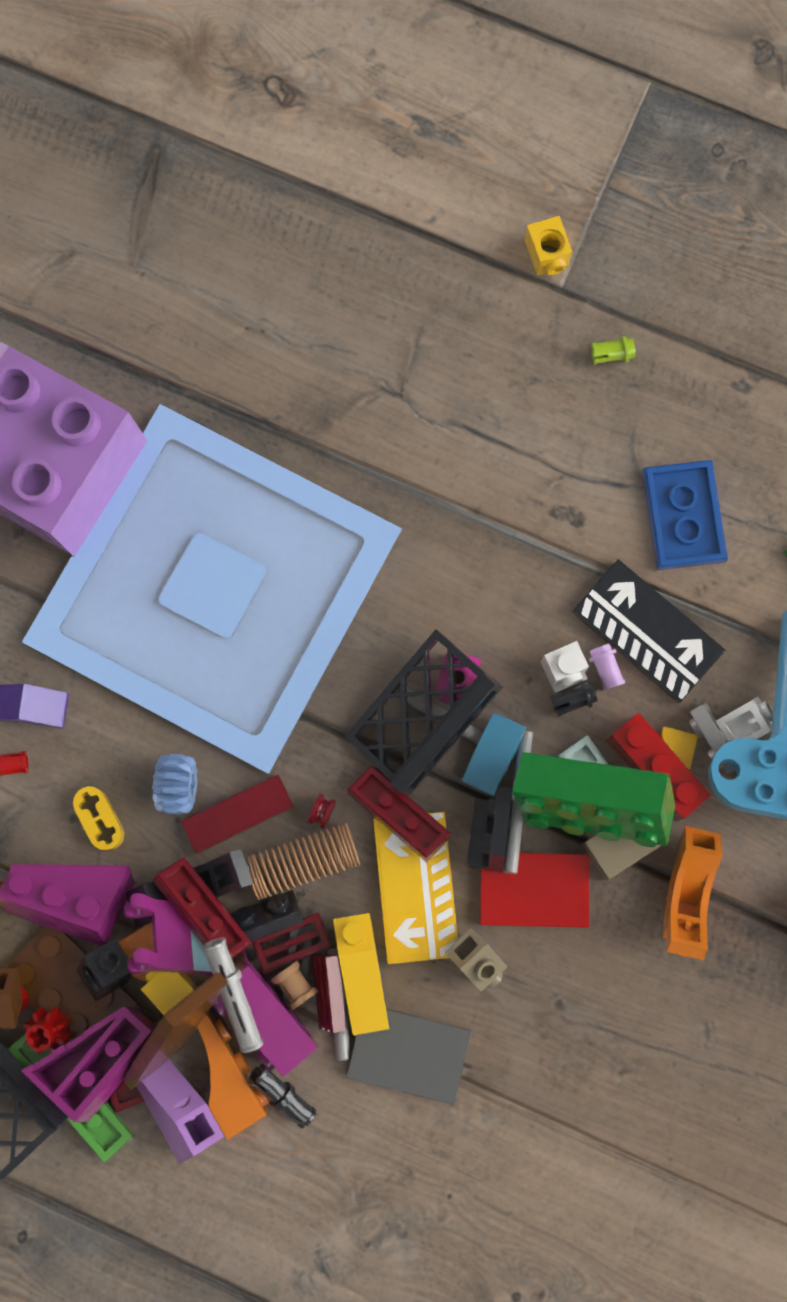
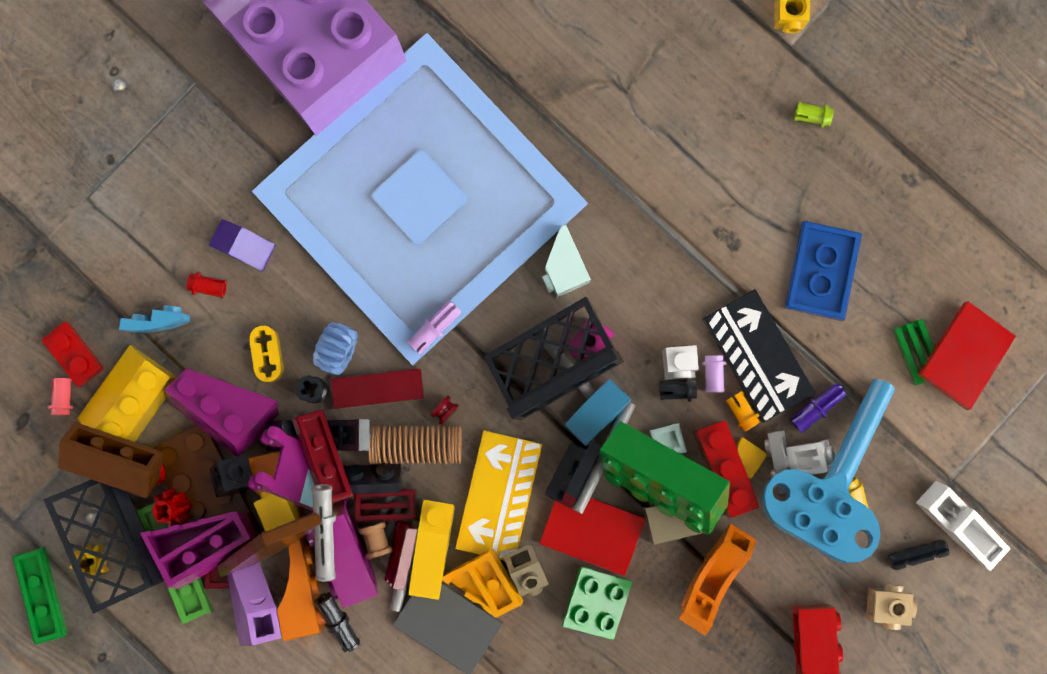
camera: 20 degrees right, 5 degrees up
dark red tile [347,765,451,863] -> none
none -> black bush [296,375,328,403]
none -> lavender axle [407,301,461,355]
none -> light orange wing [443,549,524,618]
none -> light aqua slope [542,225,591,297]
none -> hinge [561,565,632,640]
none -> light orange pin [725,391,760,432]
none -> dark purple axle [789,383,846,433]

